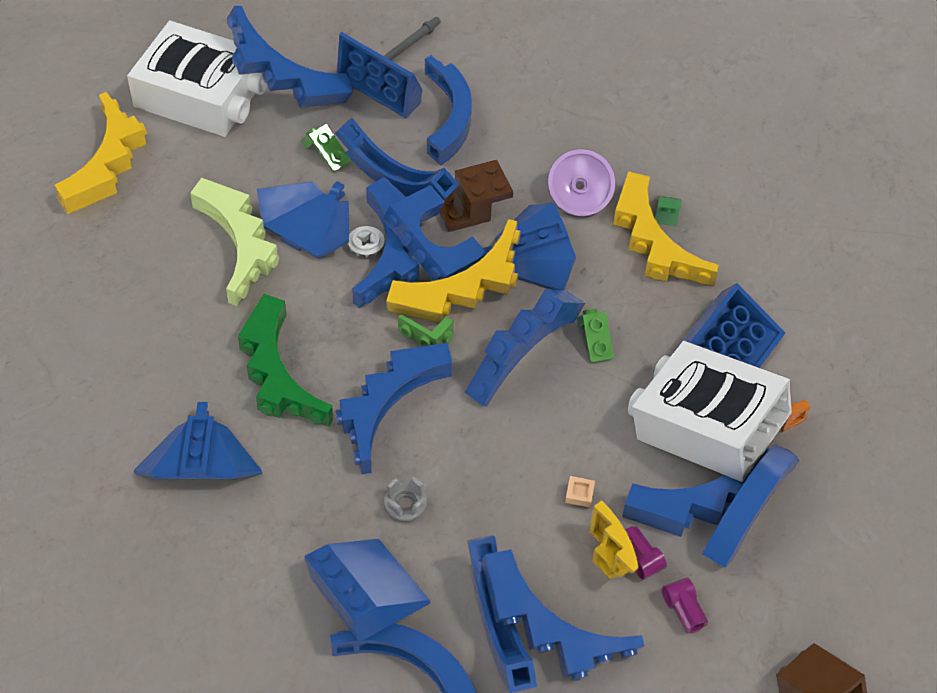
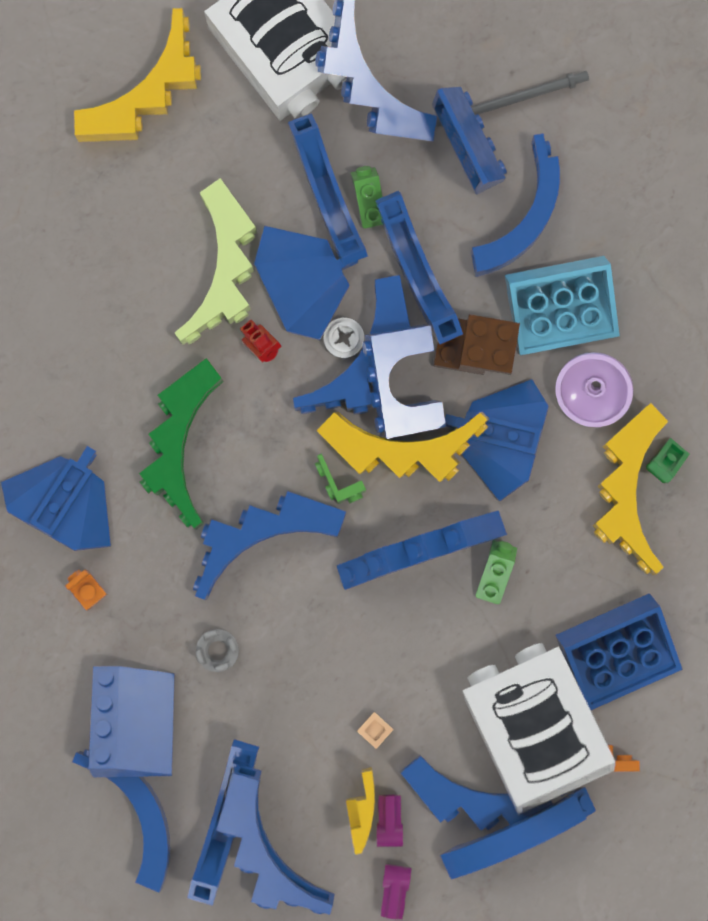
camera: 35 degrees right, 30 degrees up
none -> orange bracket [65,569,108,611]
none -> red hips [240,320,282,362]
none -> blue arch [288,113,368,265]
none -> medium azure slope [505,256,620,355]

